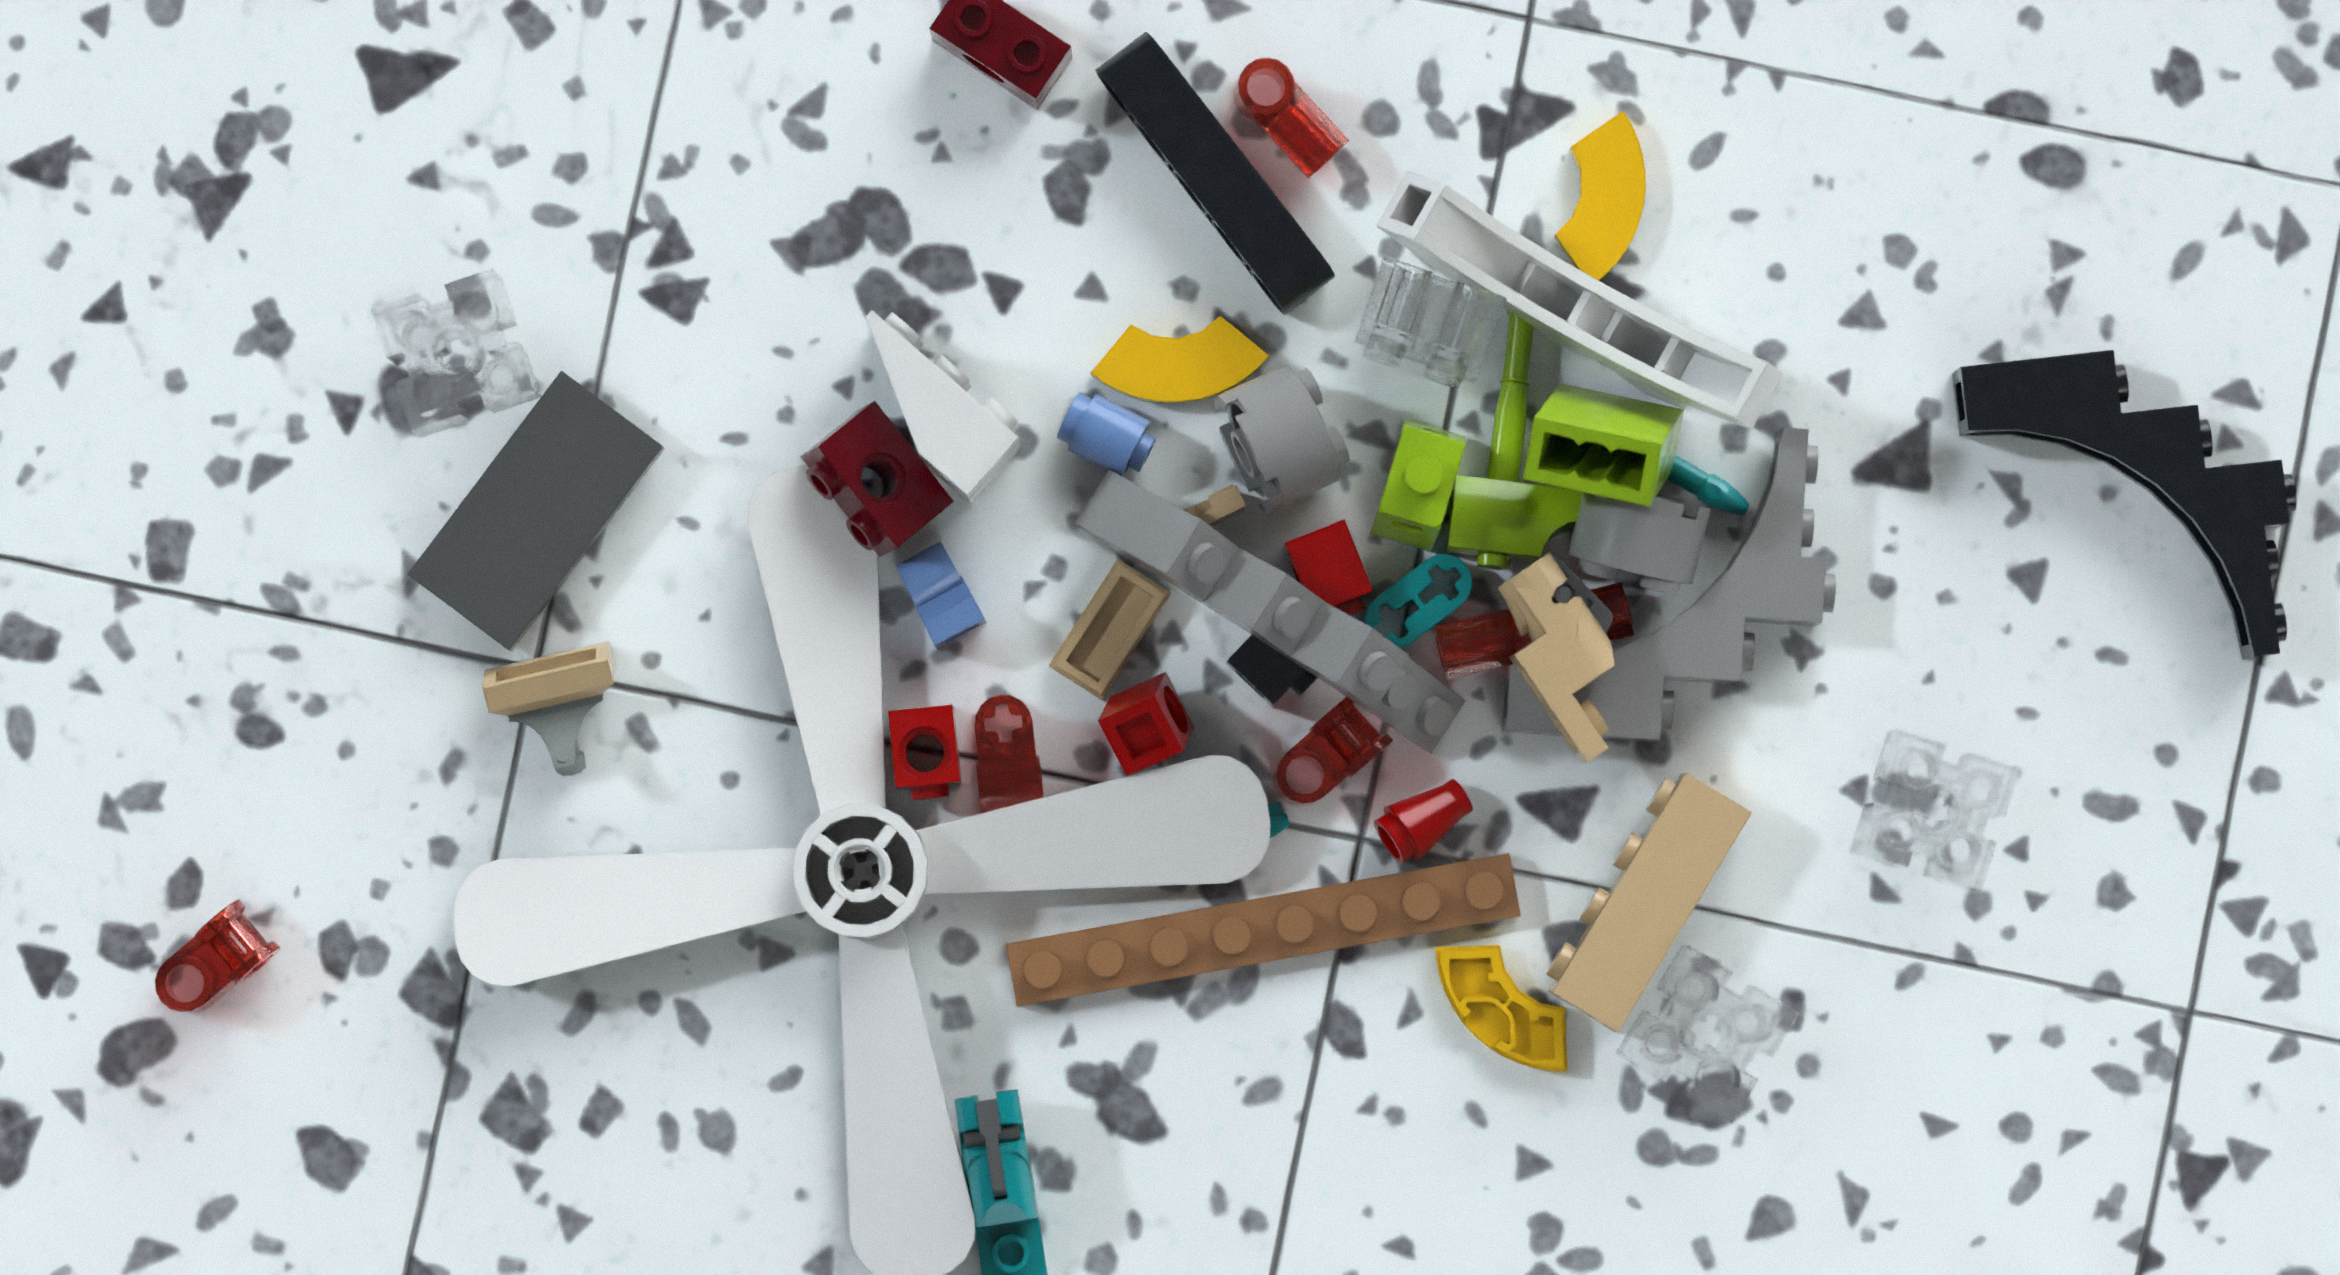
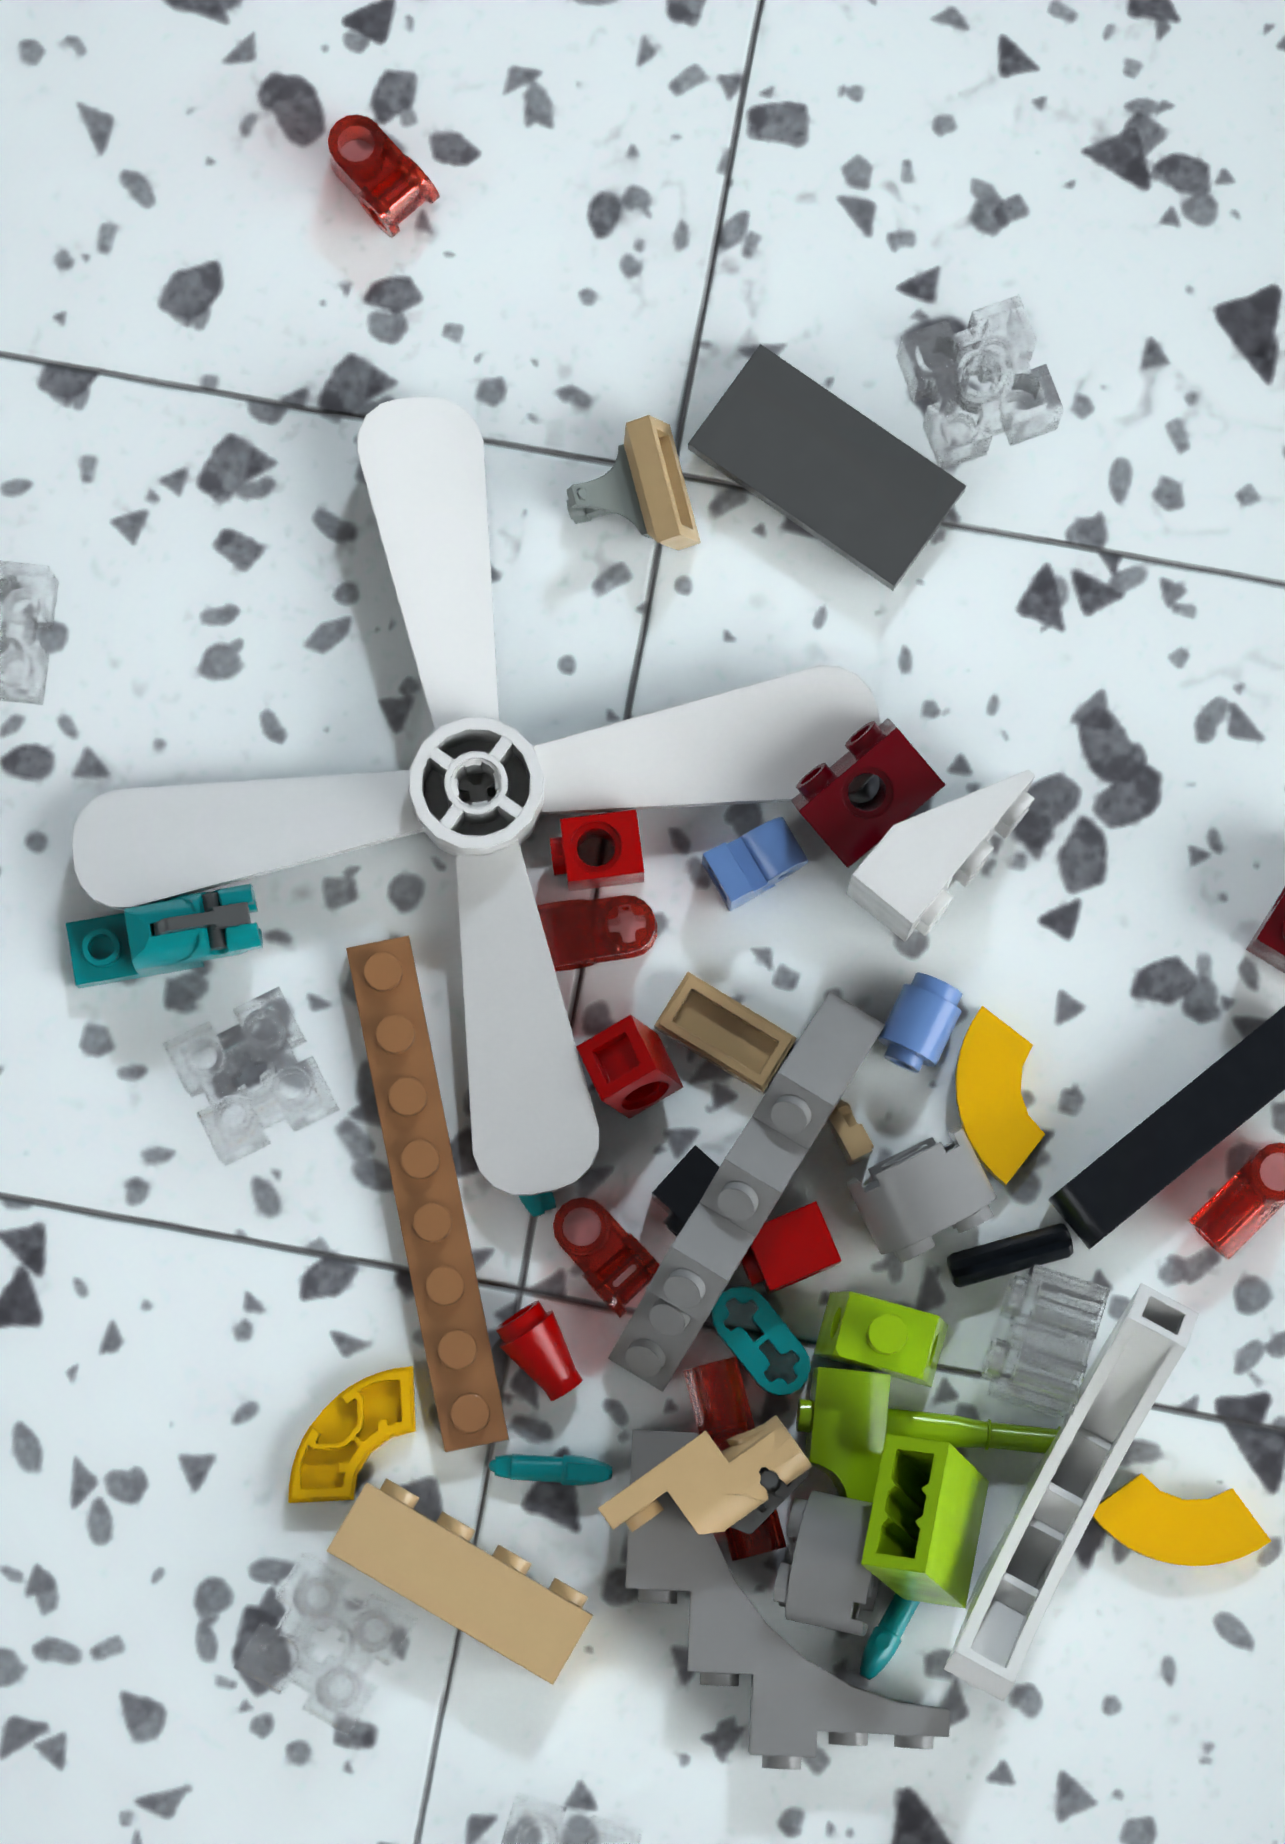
camera: 90 degrees right, 5 degrees down
none -> clear brick [162,986,340,1166]
none -> teal piece [488,1454,612,1486]
none -> black axle [947,1223,1073,1288]

